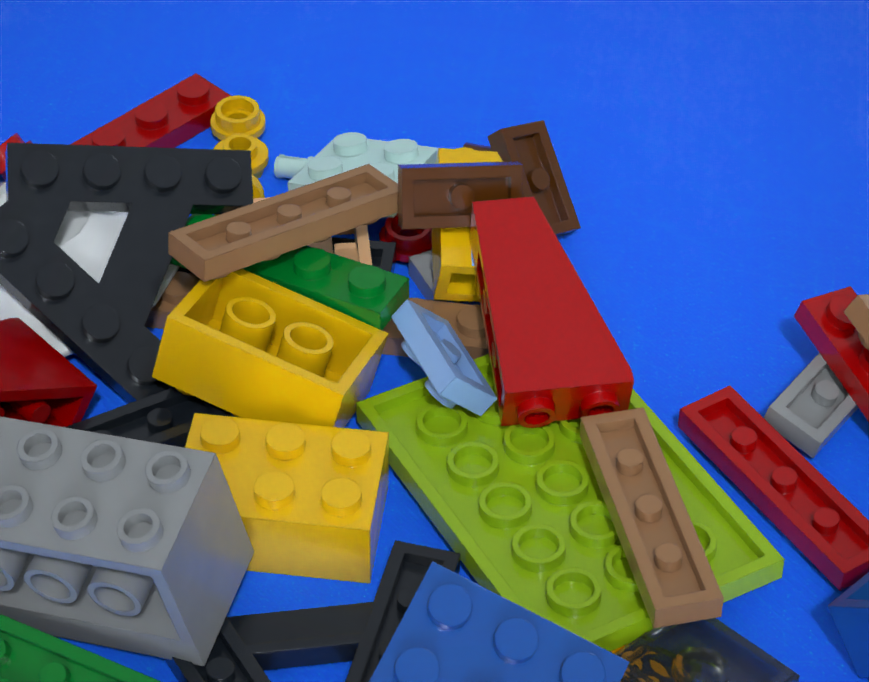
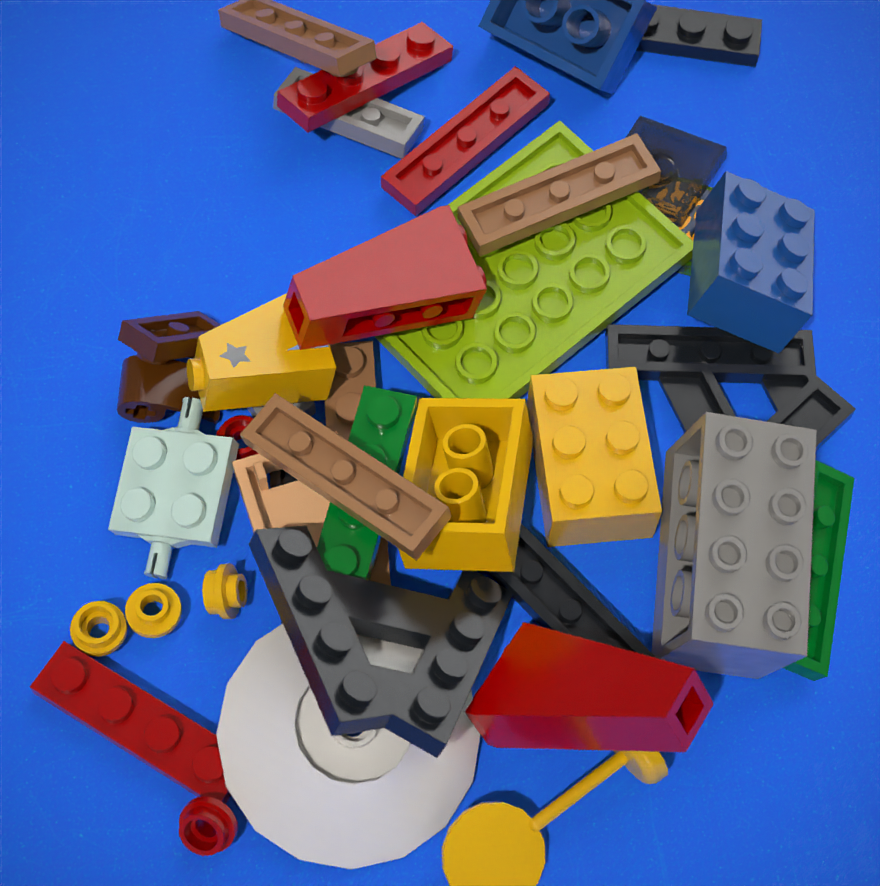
camera: 105 degrees left, 20 degrees up
light blue plate [391,299,498,416] -> none
reddish brown plate [398,161,523,229] -> none

